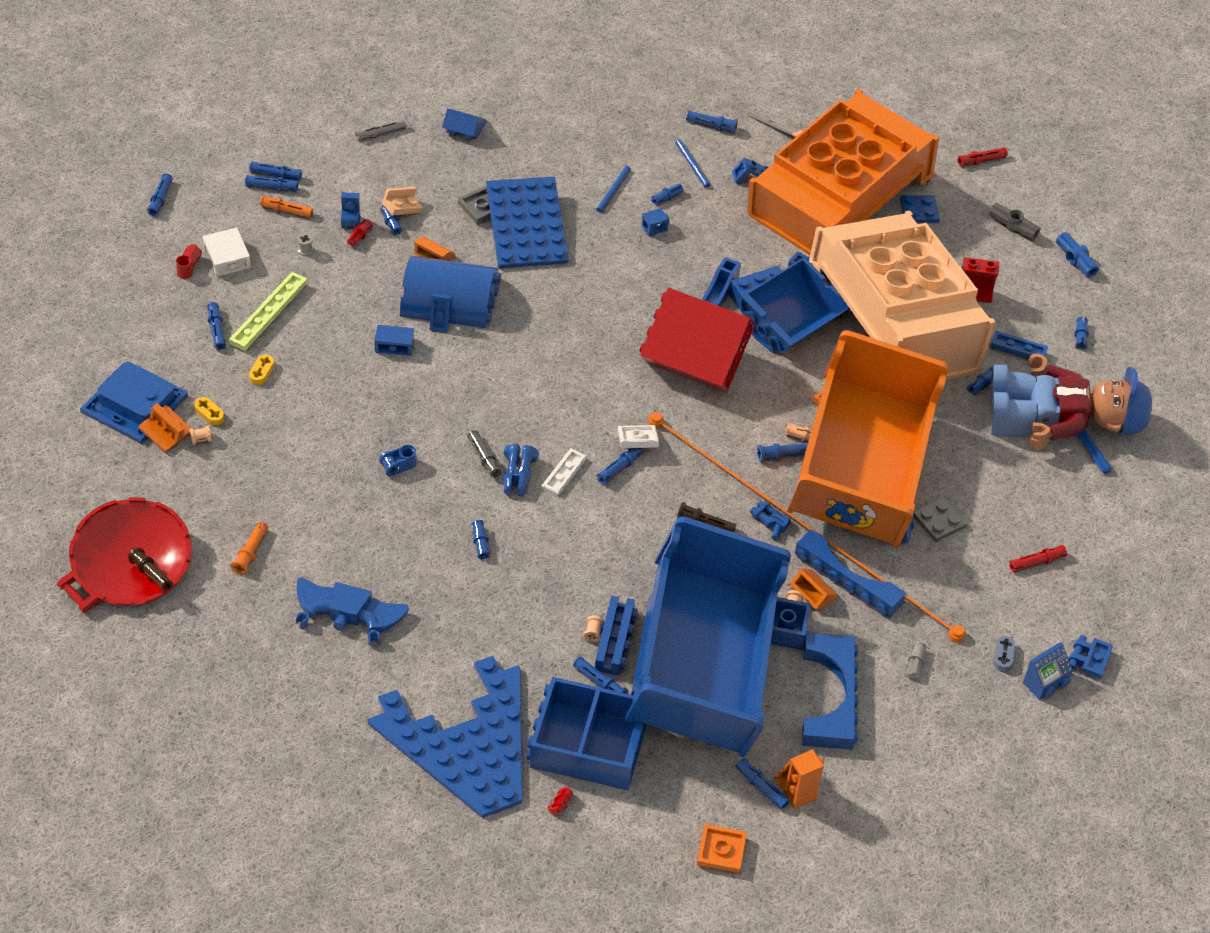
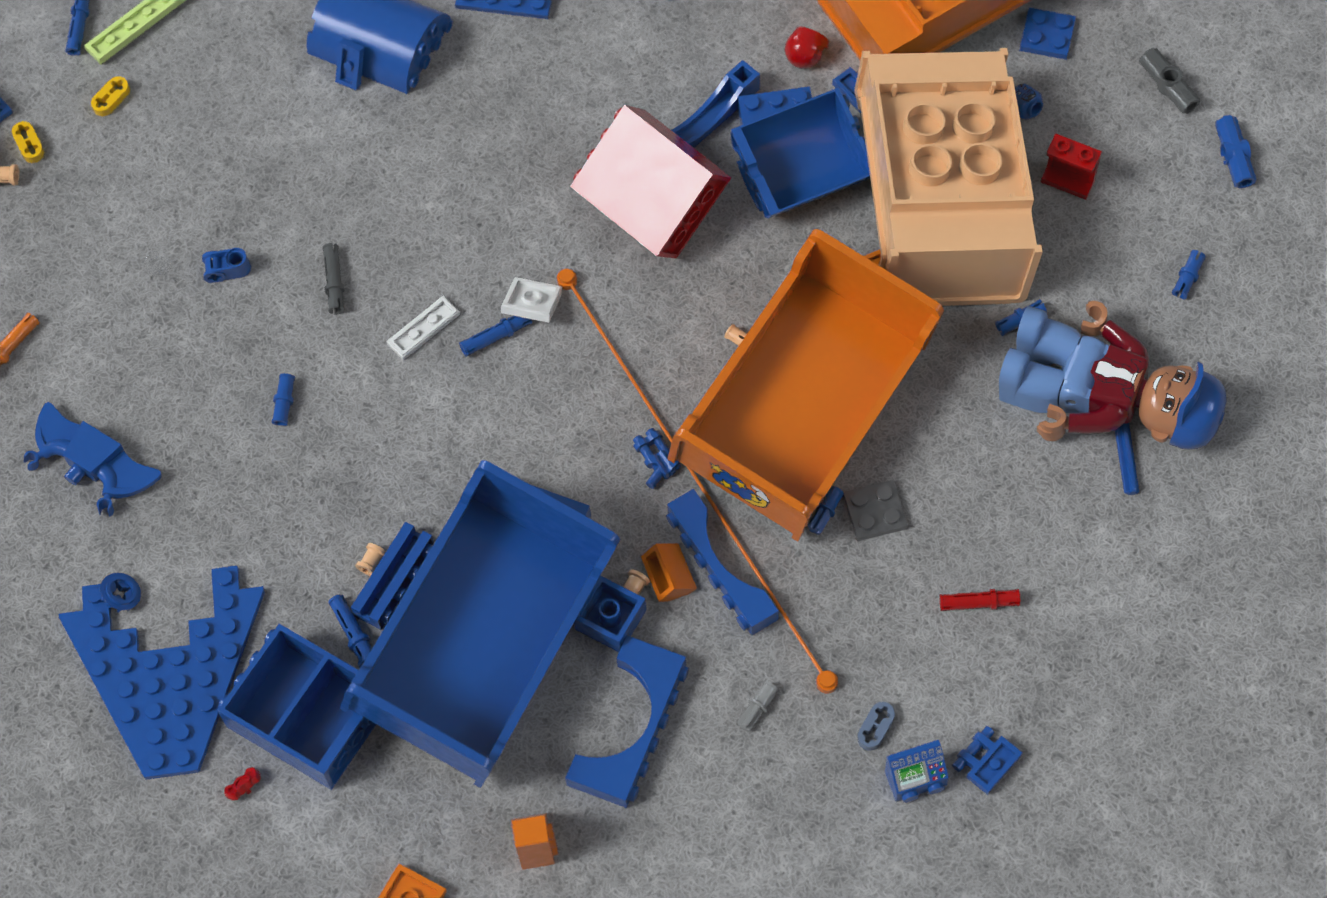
camera: 25 degrees right, 15 degrees up
blue brick [374,325,415,356] -> none
blue piece [503,444,540,496] -> none
dark brown pin [677,502,737,532] -> none
blue pin [735,758,790,810] -> none
blue pin [757,443,808,462] -> none
blue plate [990,331,1048,359] -> none
none -> blue gear [99,573,141,612]
none -> red helmet [785,27,829,69]

